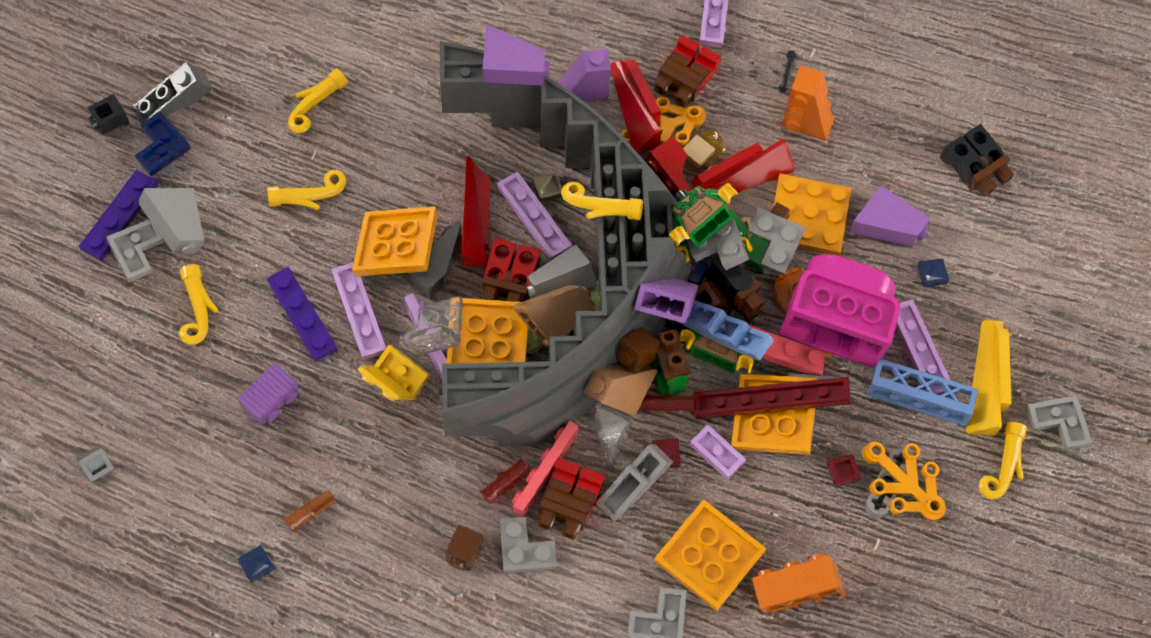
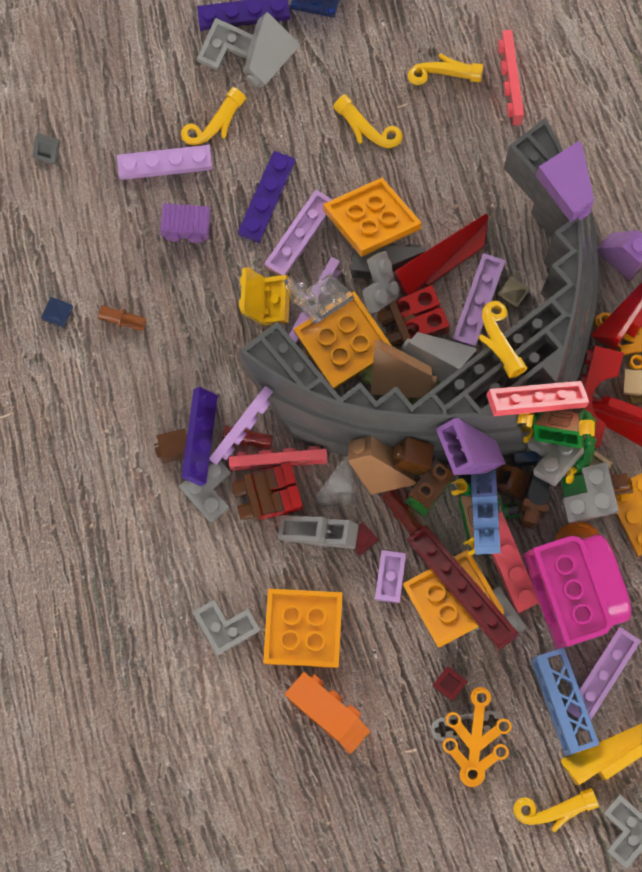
camera: 60 degrees right, 10 degrees up
none -> lavender plate [117,145,212,180]
none -> dark purple plate [181,387,218,486]
none -> lavender plate [210,386,273,465]
none -> light grey plate [362,251,400,313]
none -> coral plate [486,381,589,416]
none -> coral plate [497,30,524,125]

